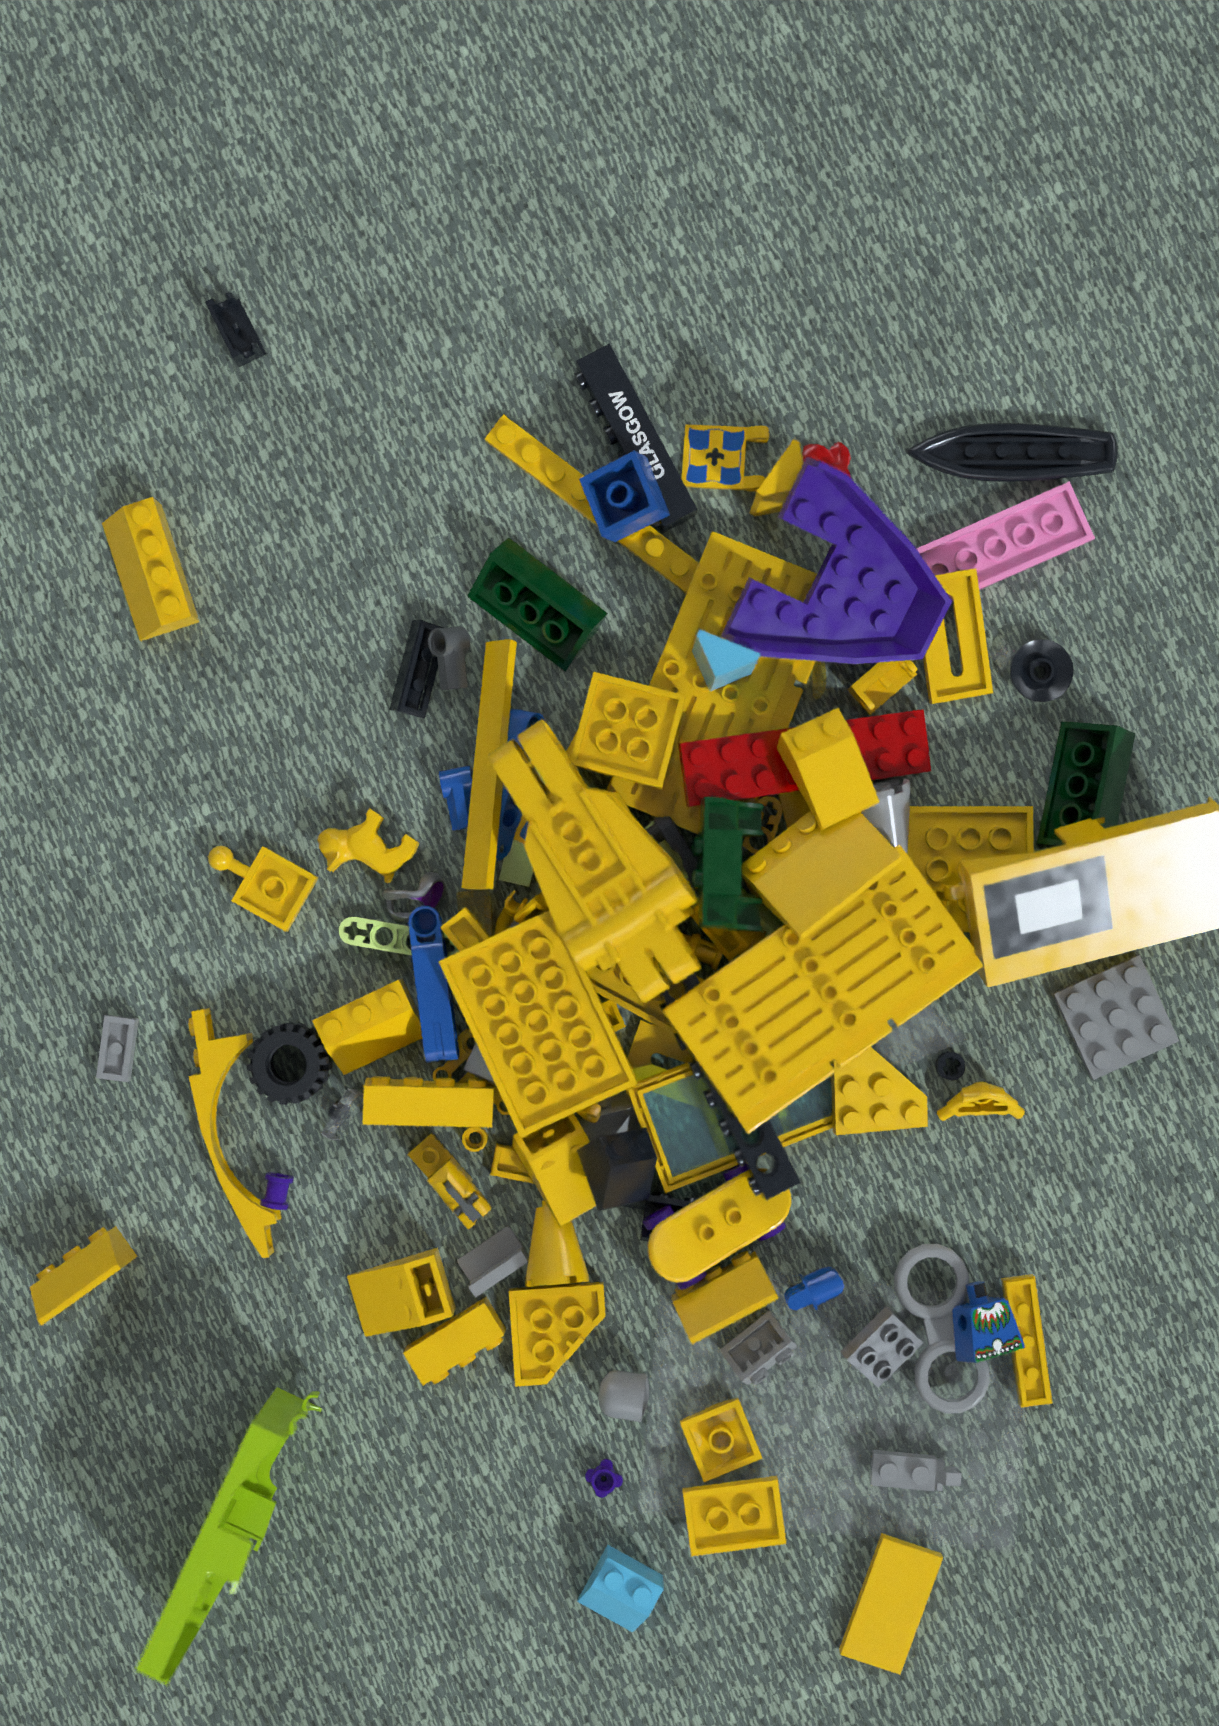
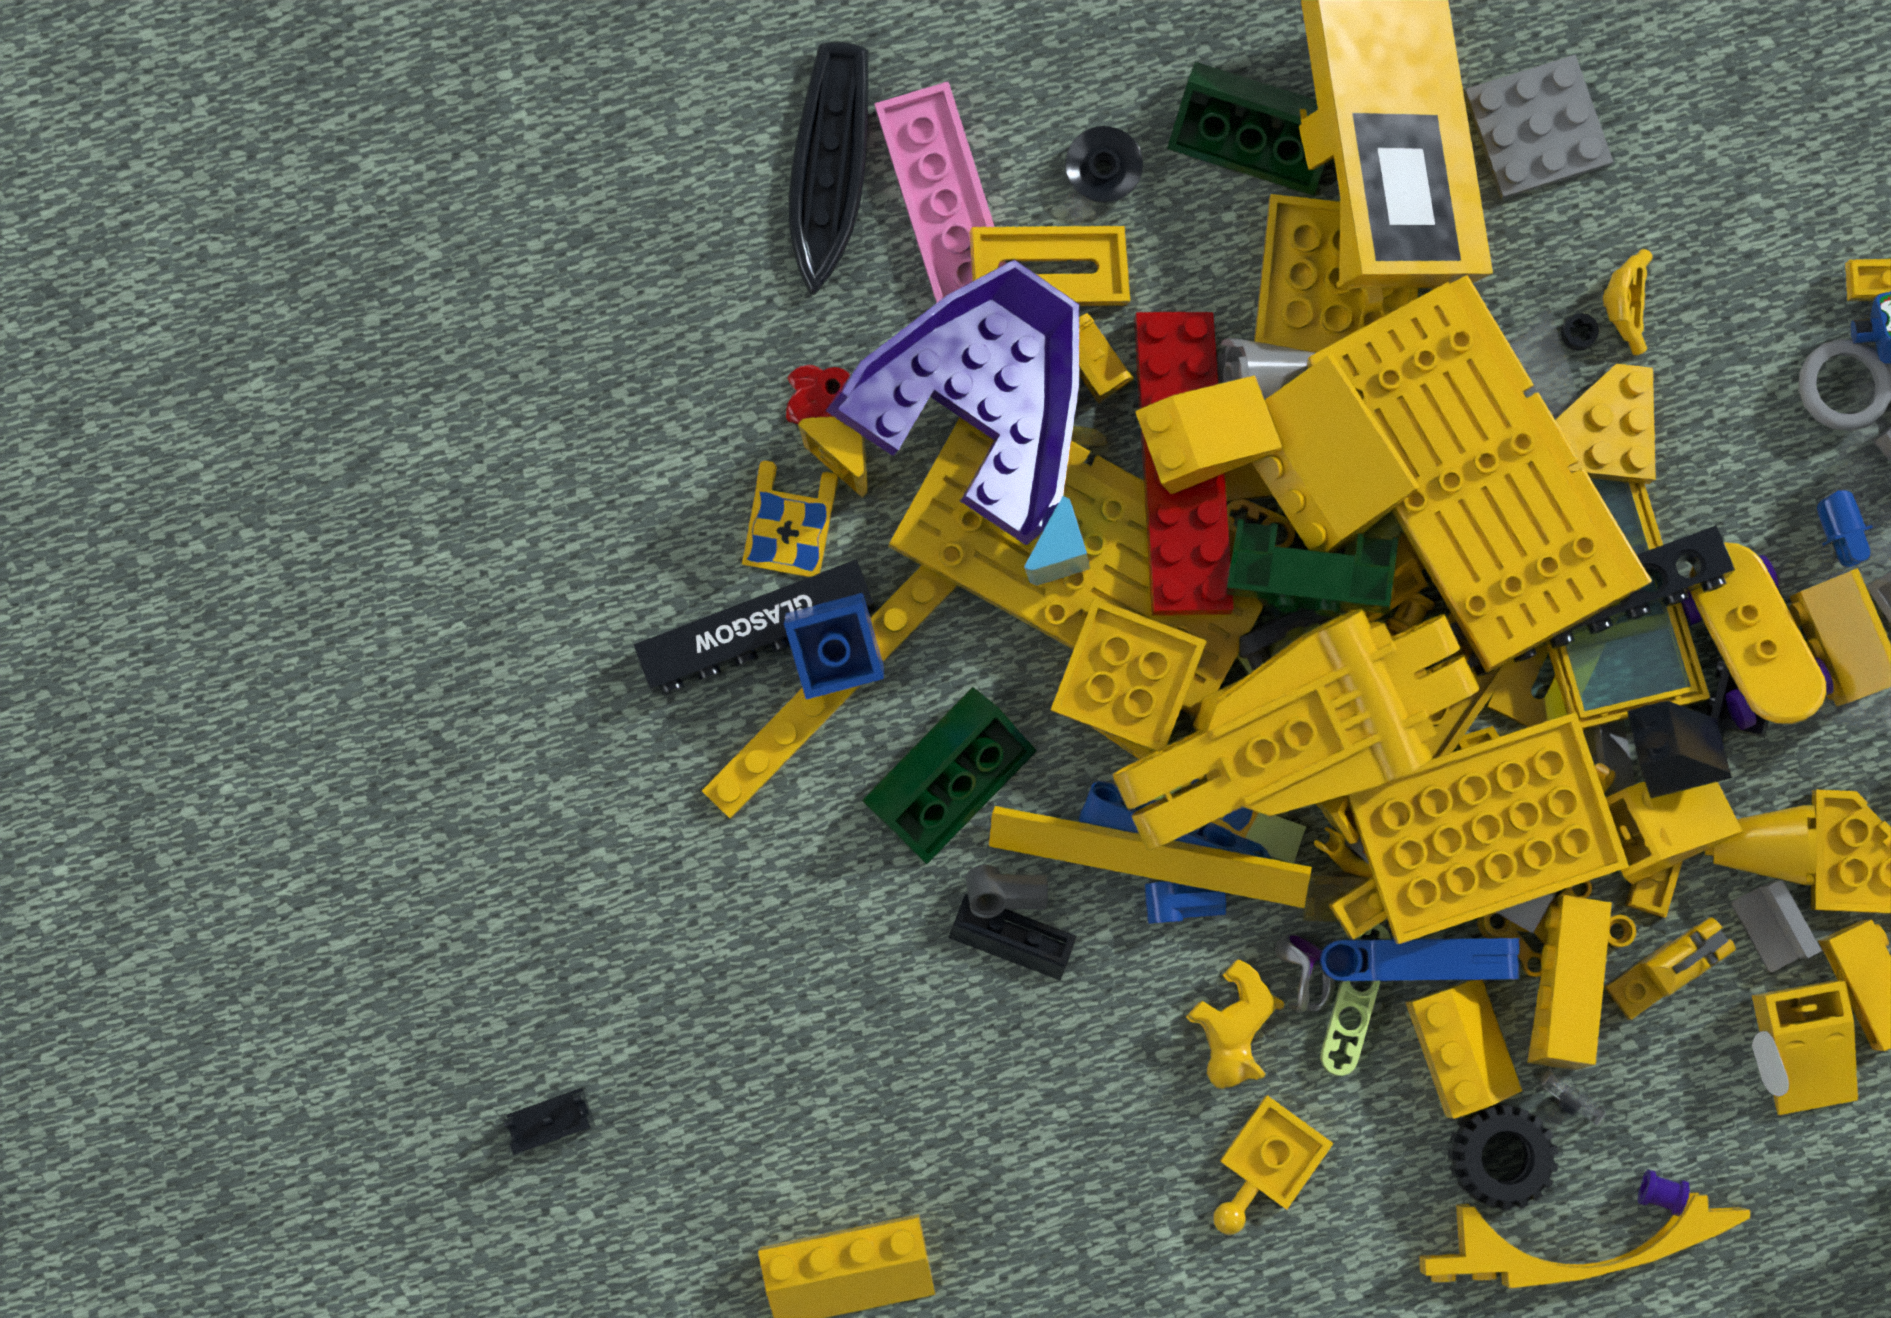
camera: 85 degrees left, 5 degrees down
none -> white sticker [1752,1031,1789,1096]

